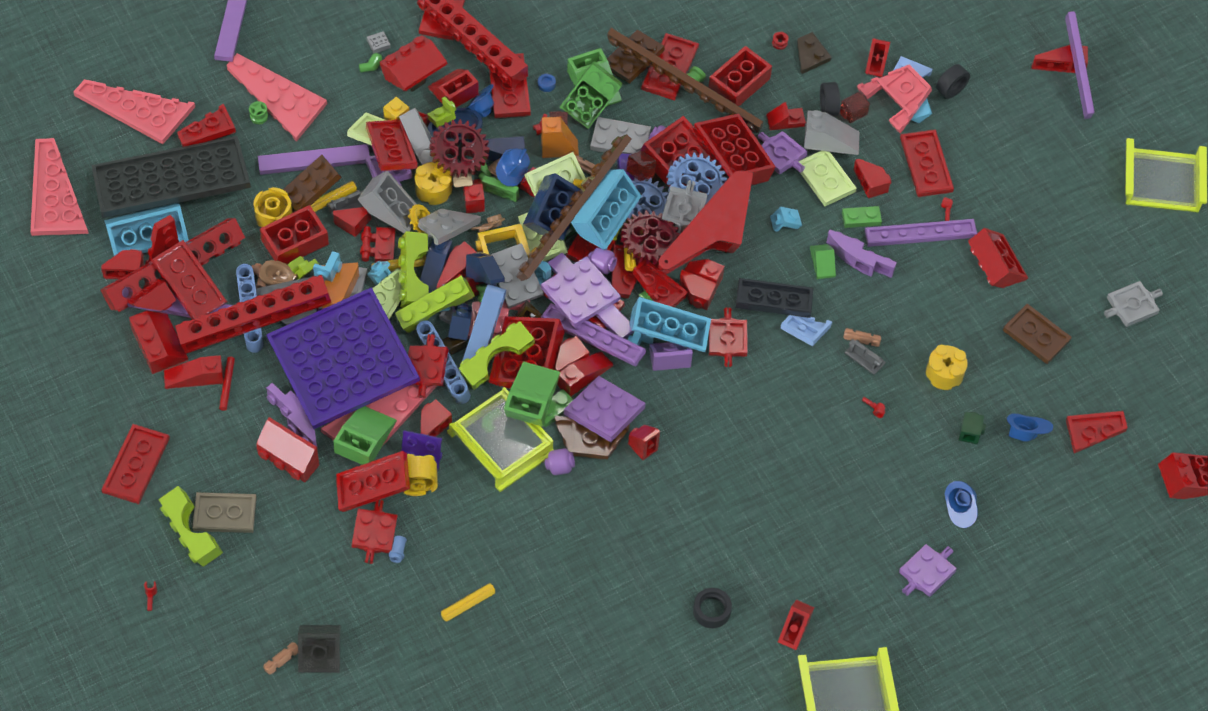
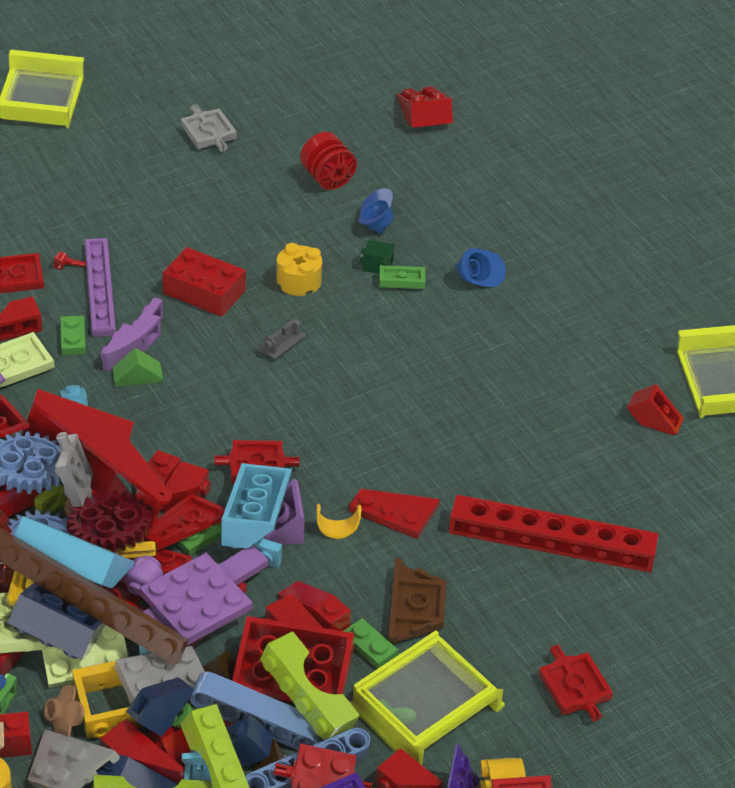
camera: 90 degrees left, 15 degrees down
yellow axle [441,583,495,622] -> none
bright green slope [504,362,561,426] -> none
medium lavender tile [541,303,646,367] -> none
medium lavender head [545,448,575,476] -> none
medium lavender plate [564,376,646,442] -> none
red slope [628,425,660,460] -> none
black tyre [693,587,732,629] -> none
black tile [735,278,814,318] -> none
light blue wing [780,315,832,346] -> none
nougat axle [844,328,881,347] -> none
red hand [862,397,885,418] -> none
medium lavender plate [899,544,956,597] -> none
red slope [968,228,1028,288] -> none
reddish brown plate [1003,304,1072,364] -> none
red wing [1066,411,1128,453] -> none
none -> red brick [162,247,246,317]
none -> red wheel [300,132,357,190]
none -> yellow helmet [316,504,361,539]
none -> red wing [349,489,440,539]
none -> bright green plate [379,265,425,289]
none -> red brick [449,494,659,573]
none -> red plate [538,644,613,722]

